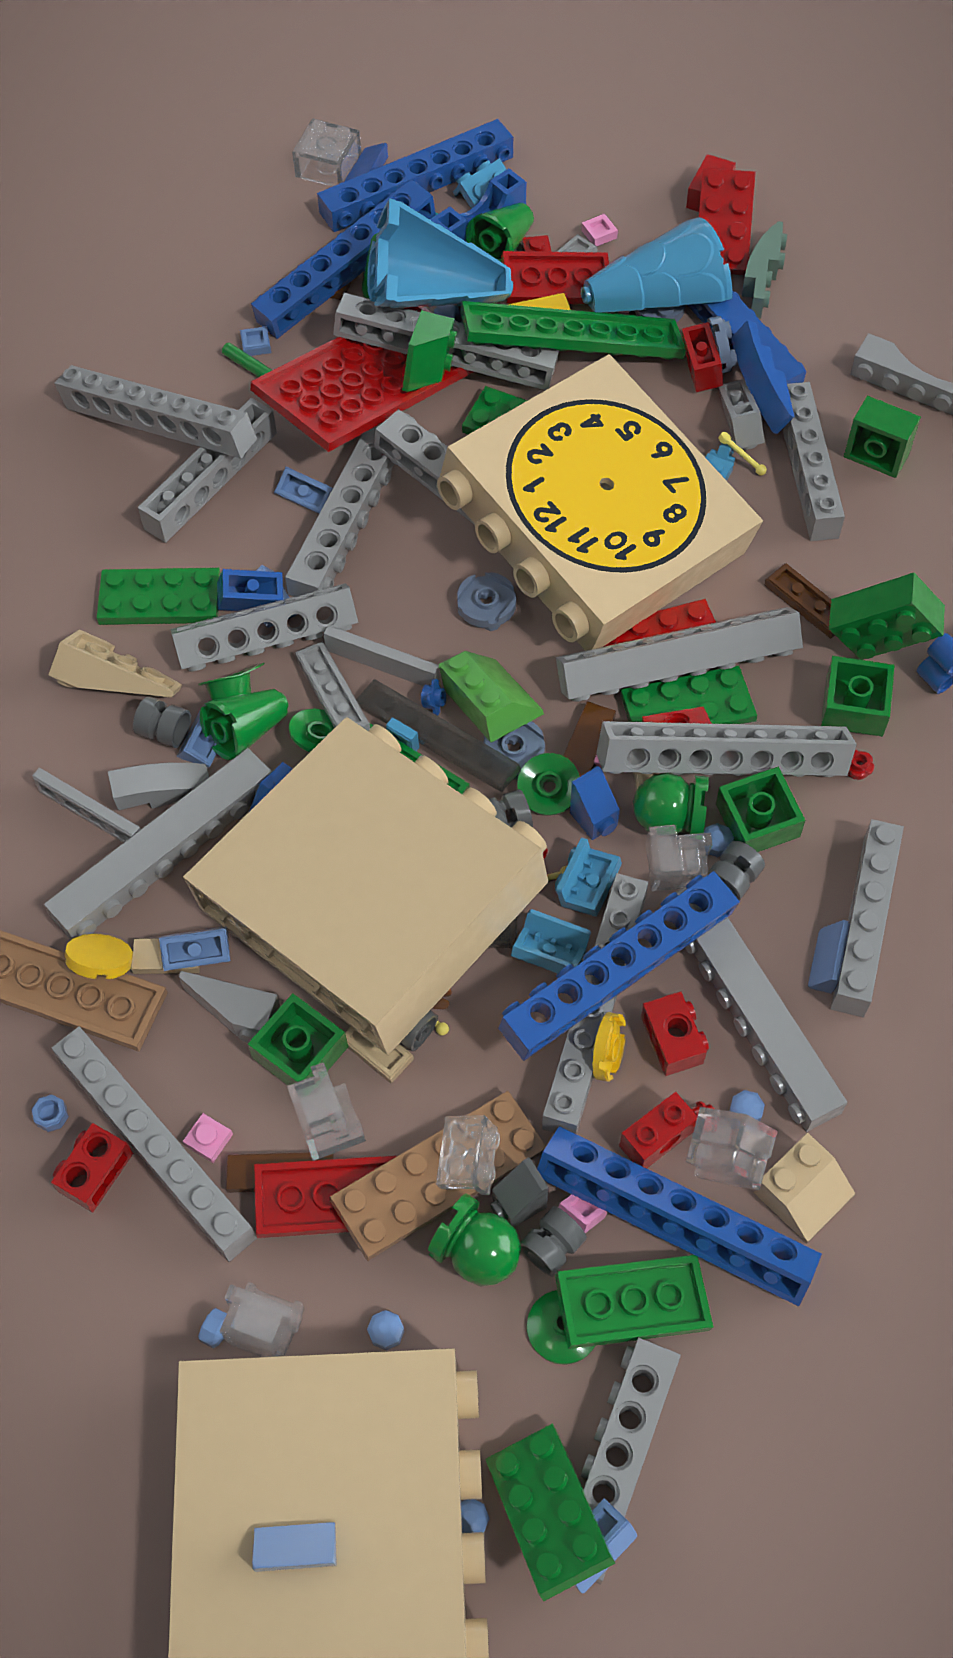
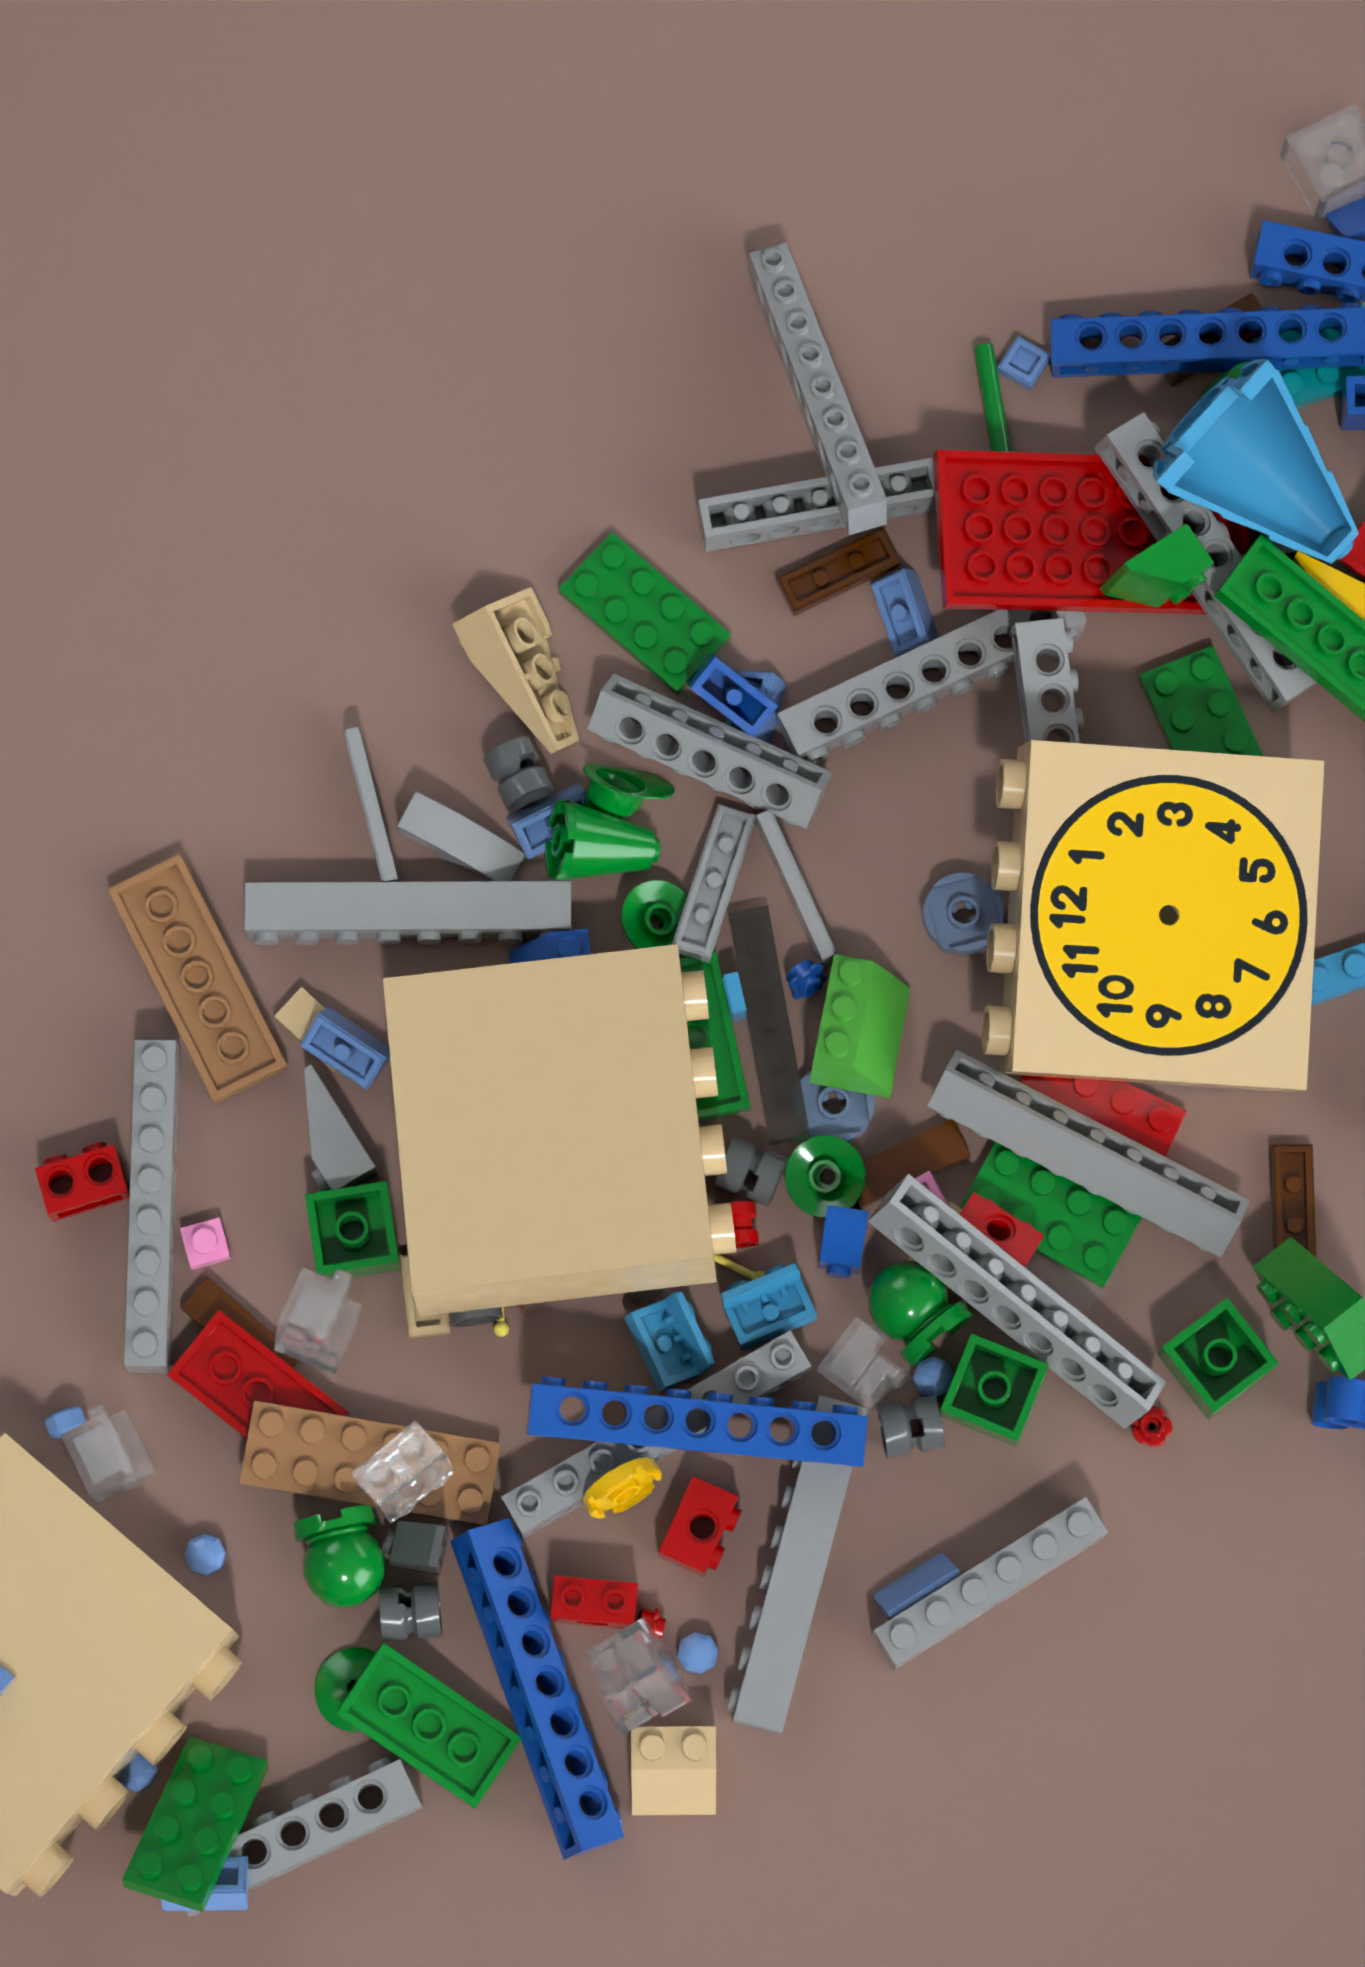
camera: 40 degrees right, 15 degrees up
medium blue tile [32,1095,69,1132] -> none
yellow tile [65,934,133,979] -> none
bright pink plate [558,1194,607,1233] -> none
none -> reddish brown tile [776,528,901,616]

